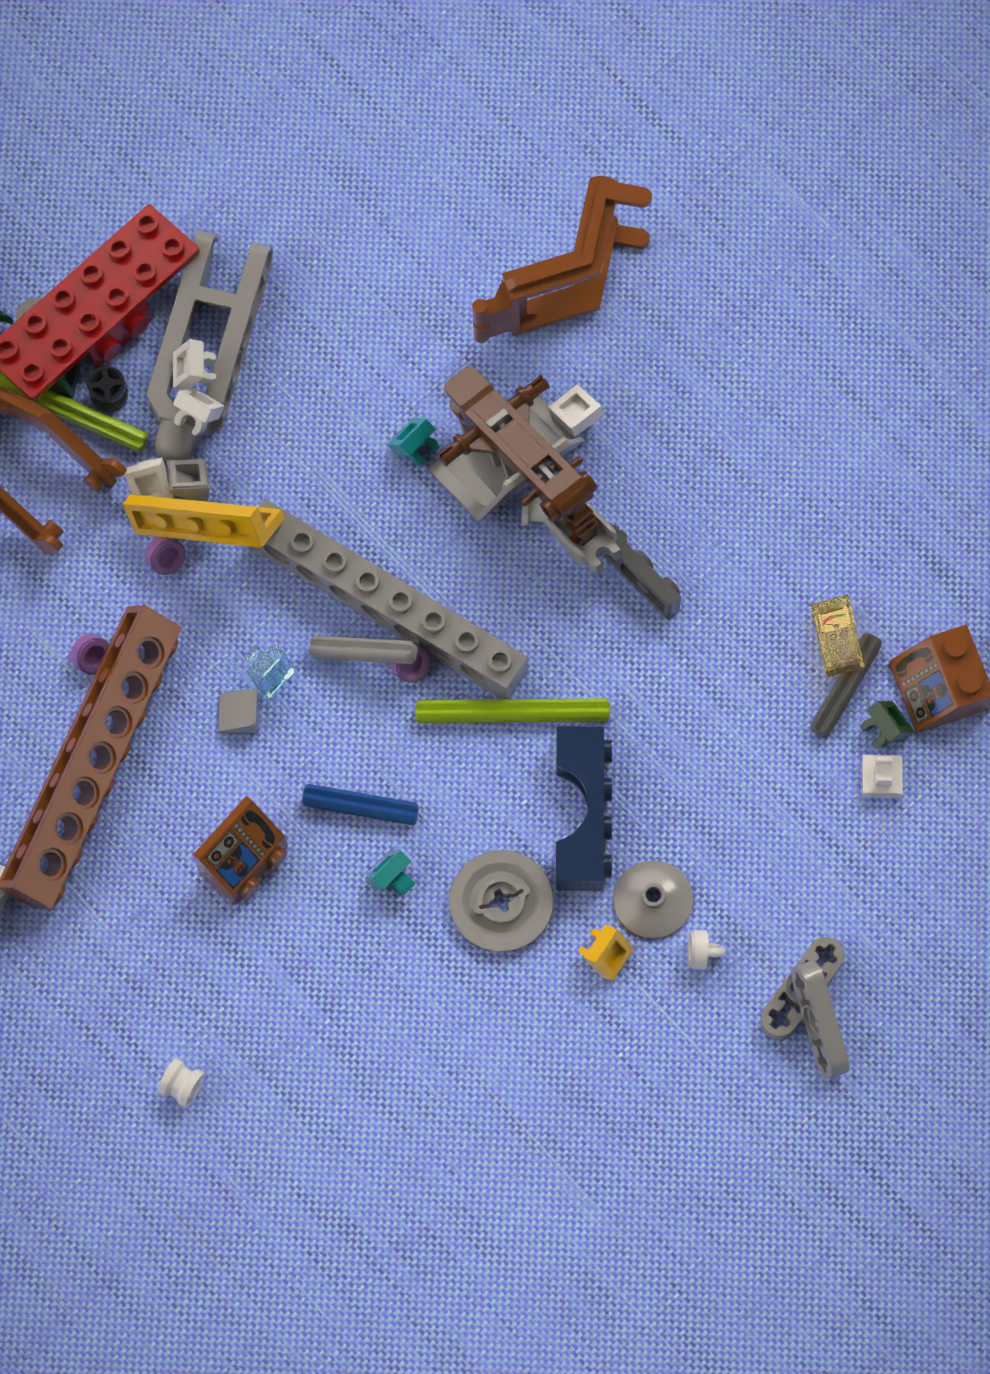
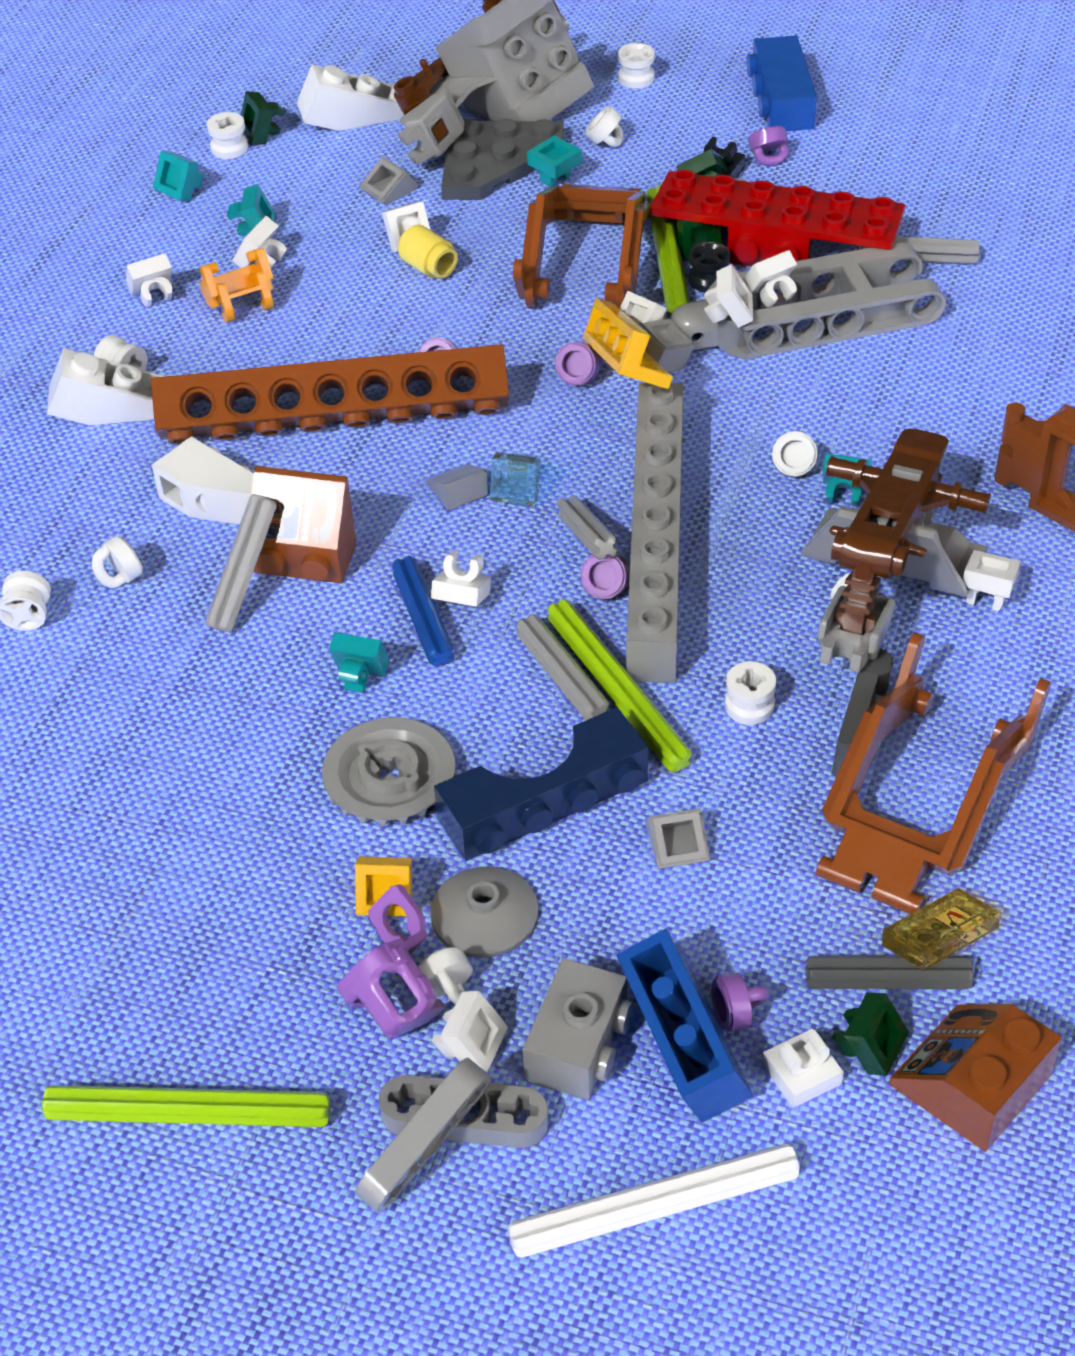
camera: 60 degrees right, 25 degrees down
none -> lime axle [42,1085,331,1127]
none -> white tile [92,535,143,588]
none -> white slope [152,436,254,525]
none -> light grey axle [206,494,277,632]
none -> medium lavender piece [337,884,445,1039]
none -> white tile [431,551,492,607]
none -> white tile [431,991,508,1073]
none -> white axle [508,1144,800,1258]
none -> light grey axle [516,614,609,720]
none -> light grey brick [522,958,634,1101]
none -> blue brick [616,928,754,1123]
none -> light grey slope [645,808,710,870]
none -> medium lavender tile [711,972,770,1032]
none -> white wheel [725,661,776,725]
none -> white tile [772,431,818,477]
none -> dark orange piece [816,632,1052,917]
none -> light grey axle [857,236,980,264]

